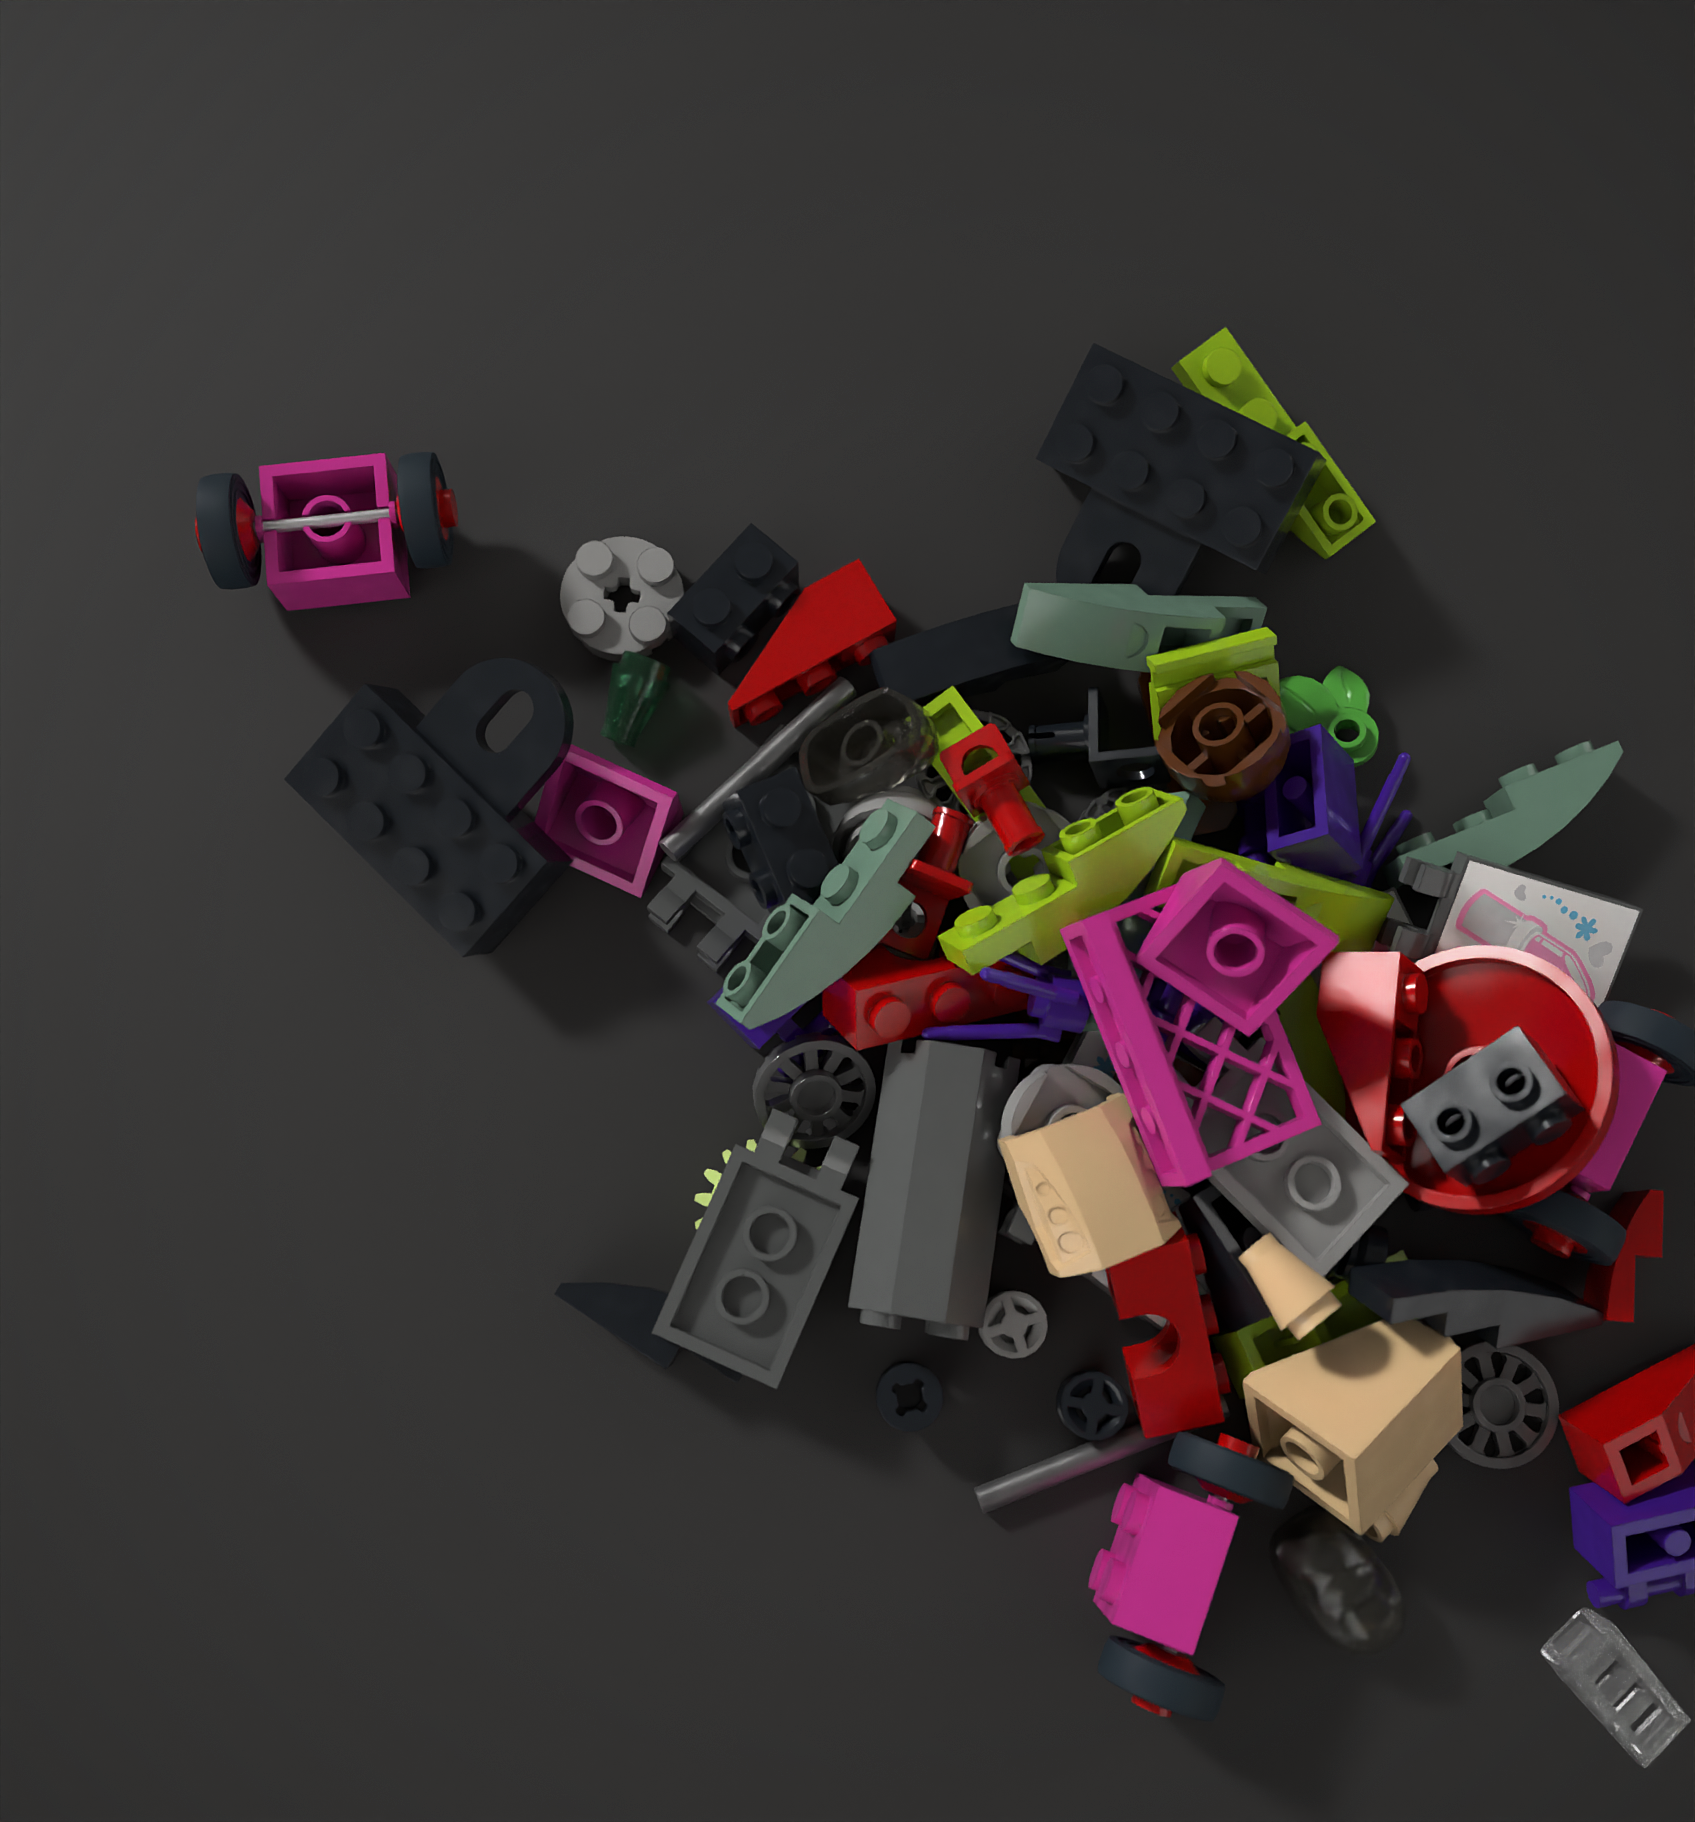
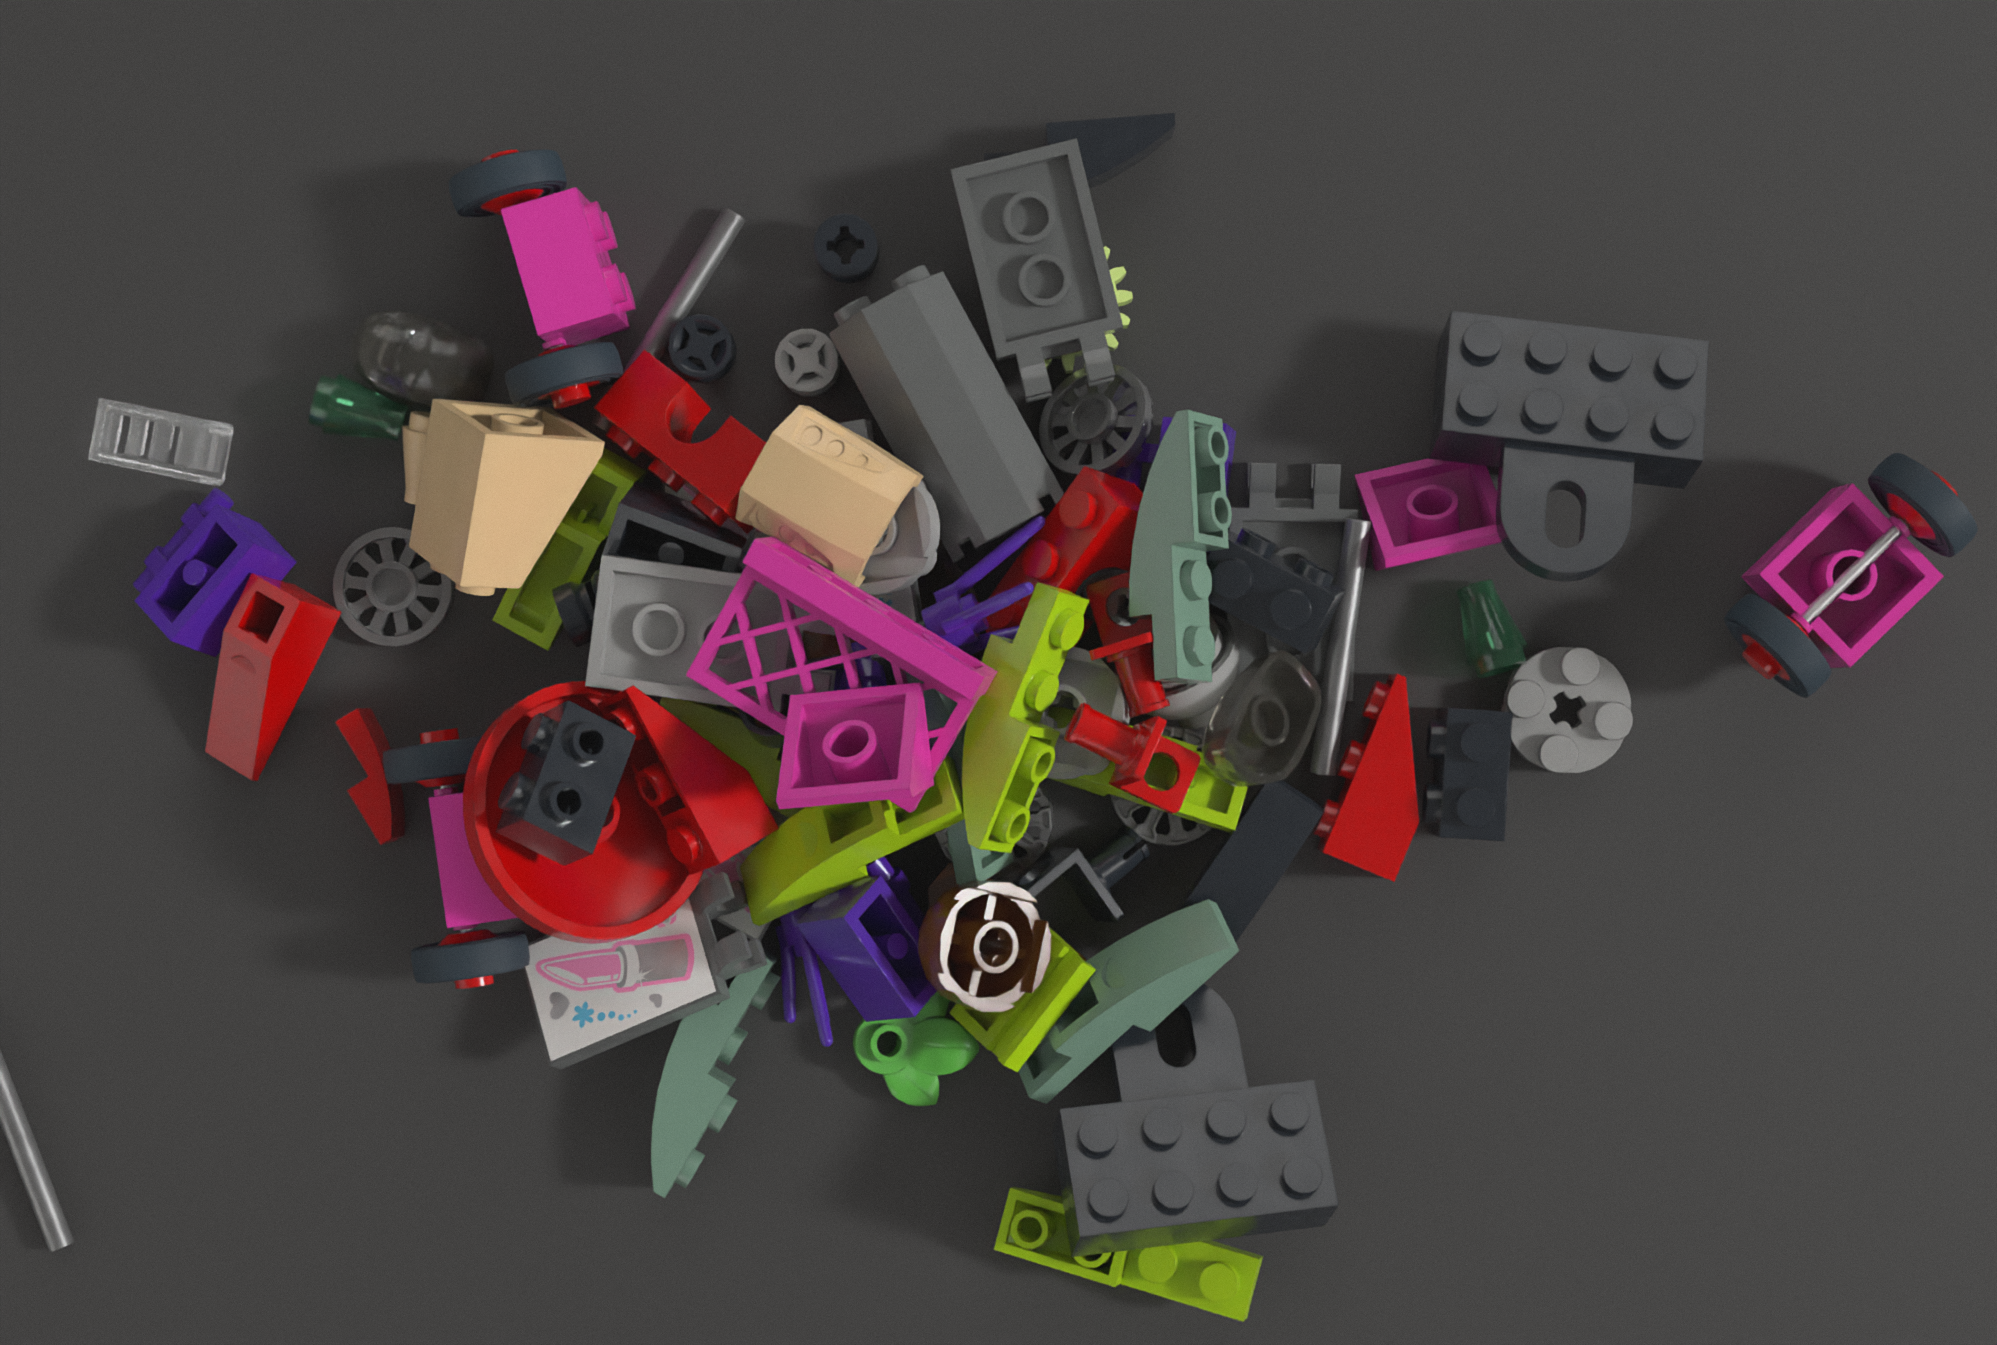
camera: 150 degrees right, 10 degrees up
tan cone [1238,1232,1342,1341] -> none
black slope [1347,1260,1604,1349] -> none
none -> clear green cone [308,373,408,442]

